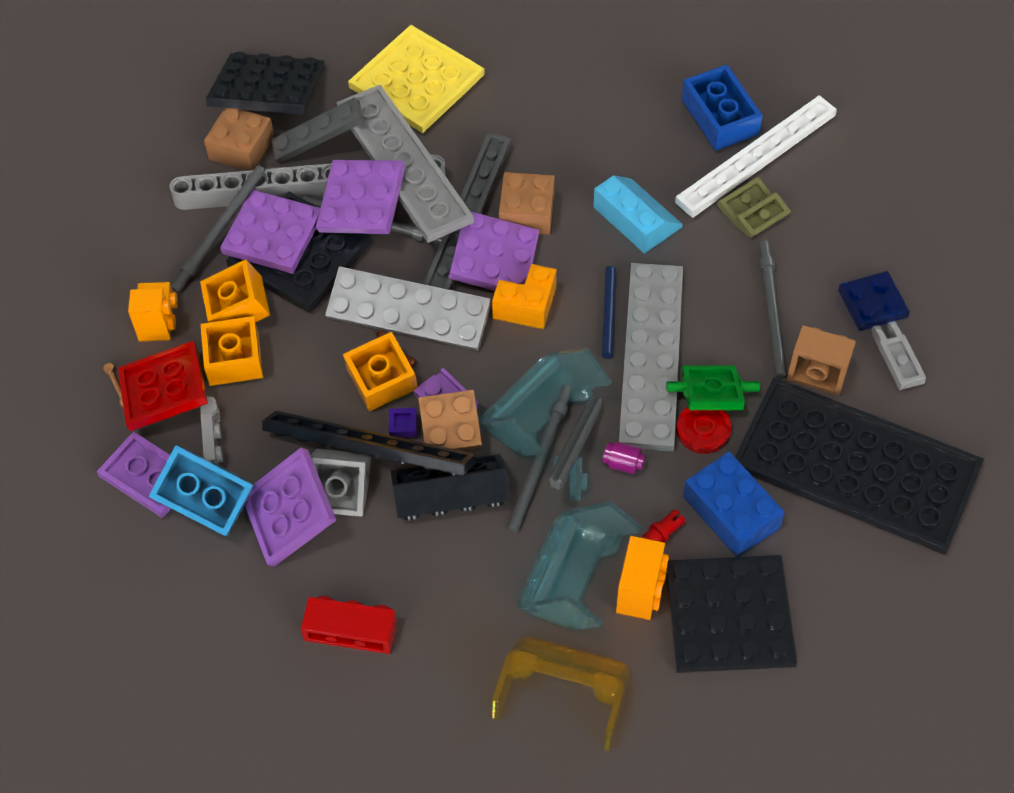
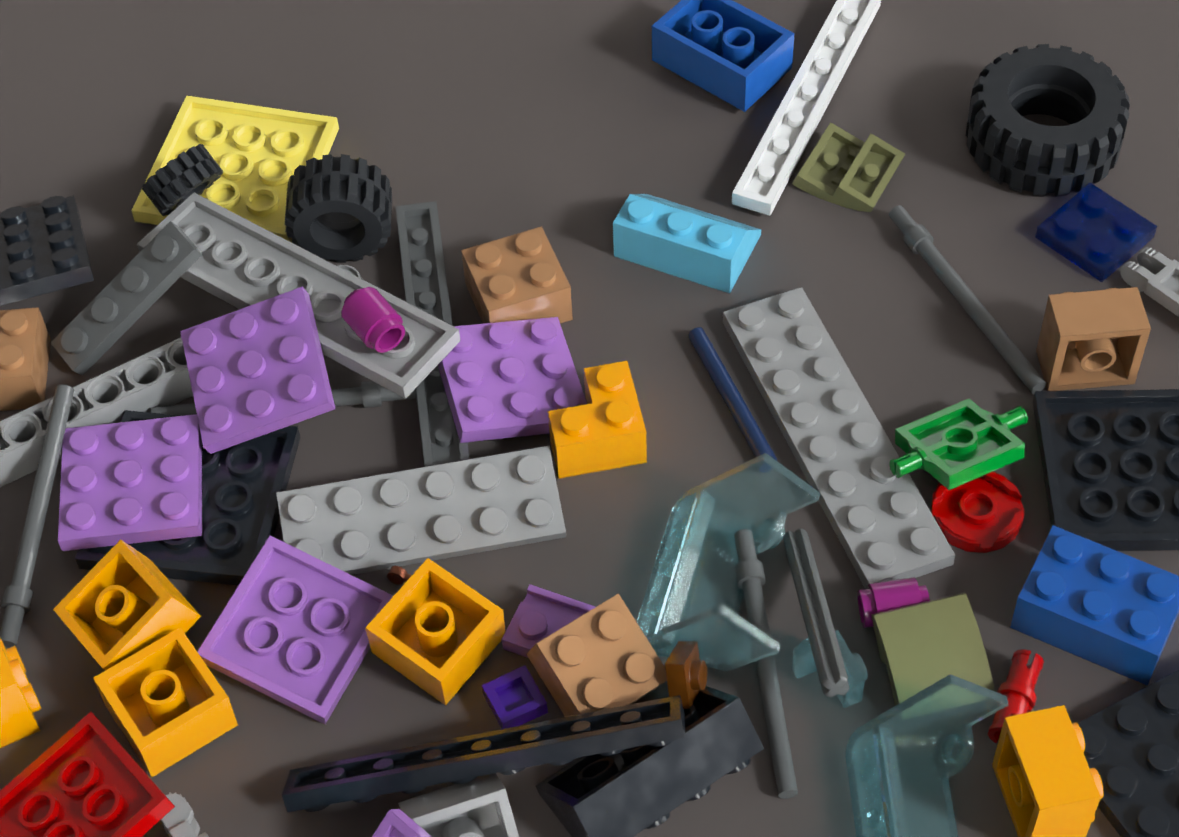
camera: 25 degrees left, 5 degrees down
none -> black tyre [142,144,223,216]
none -> medium lavender plate [197,536,393,724]
none -> black tyre [285,154,392,263]
none -> magenta brick [341,287,405,353]
none -> reddish brown plate [665,641,707,709]
none -> olive slope [871,593,995,715]
none -> black tyre [965,44,1130,197]

